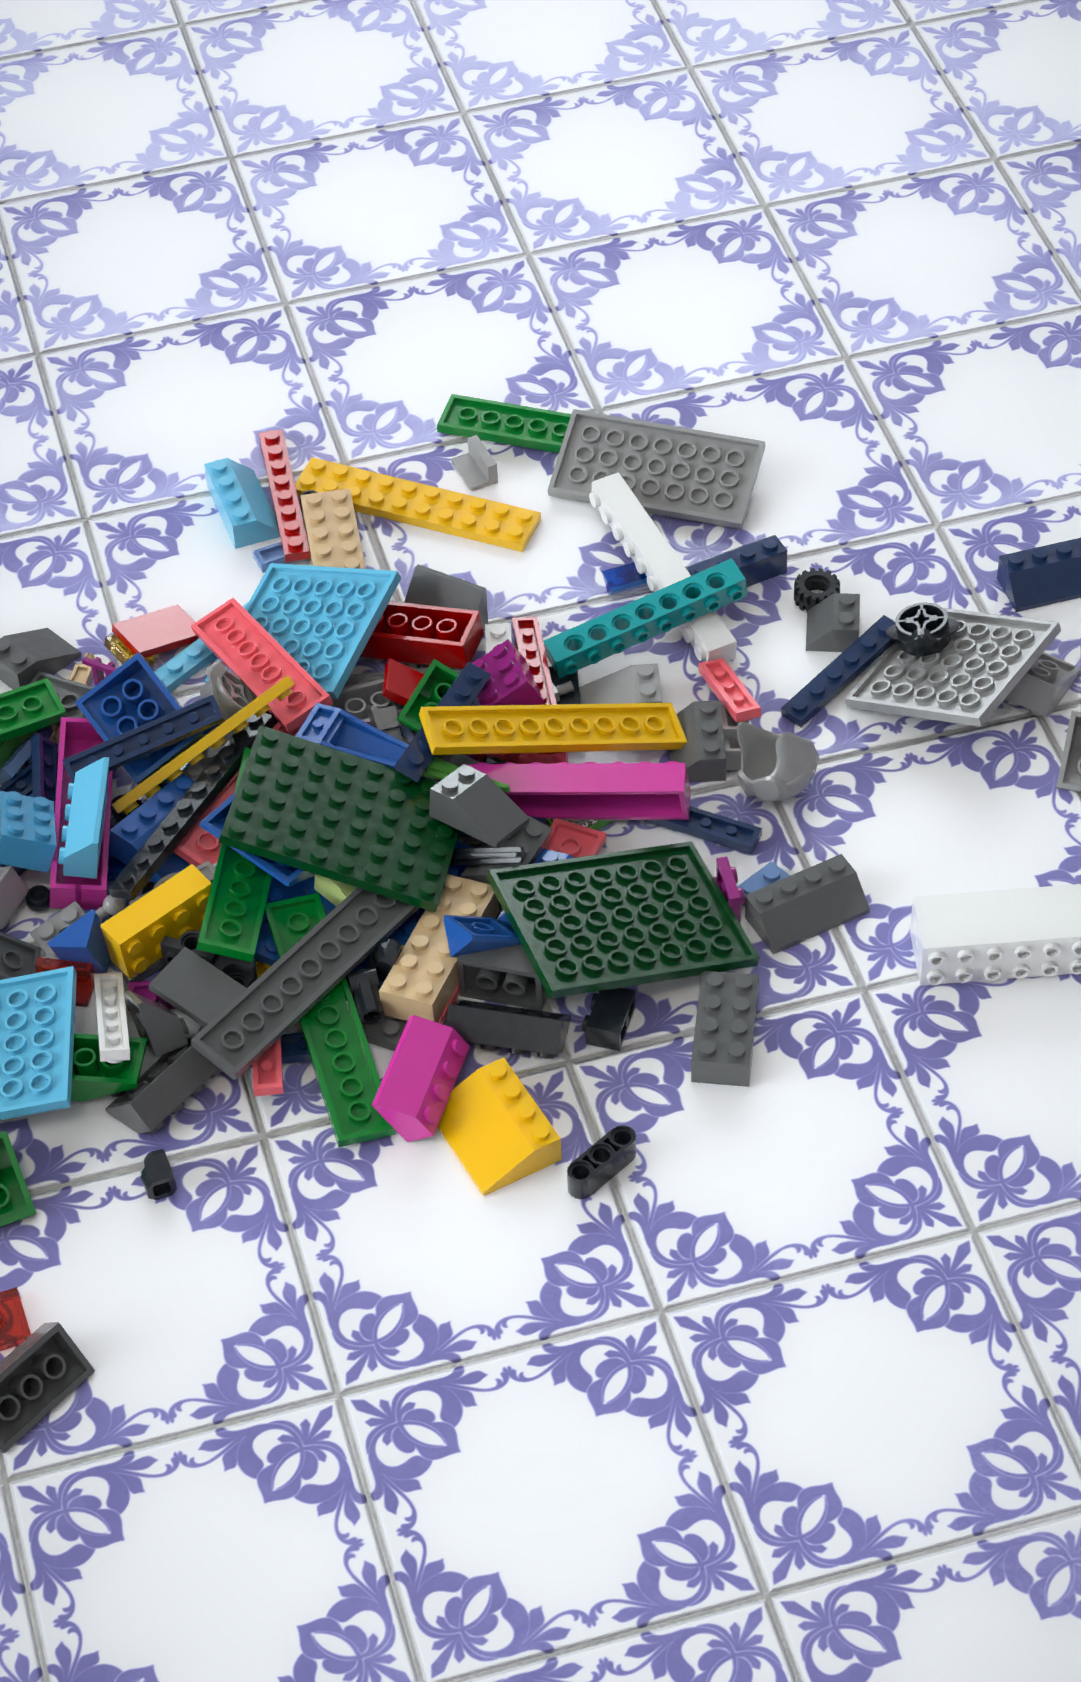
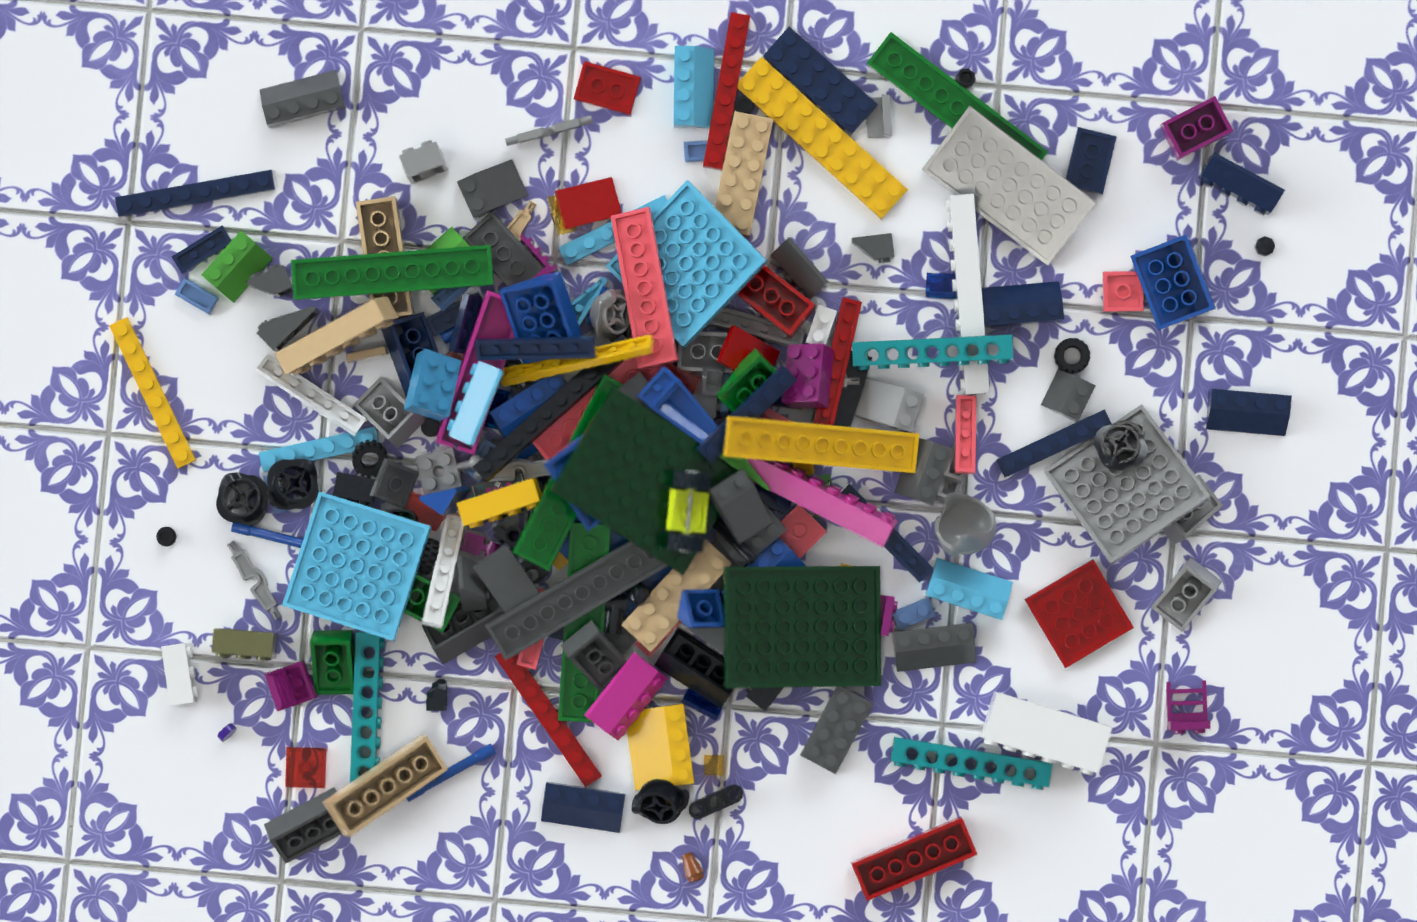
camera: 15 degrees right, 40 degrees up
none -> tan brick [322,735,448,837]
none -> teal brick [350,632,385,783]
none -> blue piece [406,743,496,802]
none -> black tyre [417,538,439,575]
none -> red plate [494,652,602,787]
none -> light grey piece [505,115,593,146]
none -> dark blue slope [541,781,626,833]
none -> dark grey slope [561,620,627,693]
none -> red tile [573,61,641,116]
none -> black piece [631,779,690,824]
none -> plate [666,470,711,553]
none -> clear blue slope [681,689,722,720]
none -> dark orange cone [681,852,704,883]
none -> clear yellow plate [704,755,724,776]
none -> dark blue plate [763,27,878,135]
none -> red brick [850,816,978,901]
none -> dark grey slope [851,233,895,263]
none -> teal brick [890,737,1053,790]
none -> medium azure slope [925,558,1013,620]
none -> black tile [955,68,976,89]
none -> red plate [1024,559,1134,668]
none -> dark blue plate [1065,127,1117,195]
none -> coral plate [1102,271,1144,312]
none -> blue slope [1130,234,1216,330]
none -> magenta brick [1160,96,1233,161]
none -> dark blue slope [1198,152,1285,216]
none -> black tile [1254,236,1275,257]

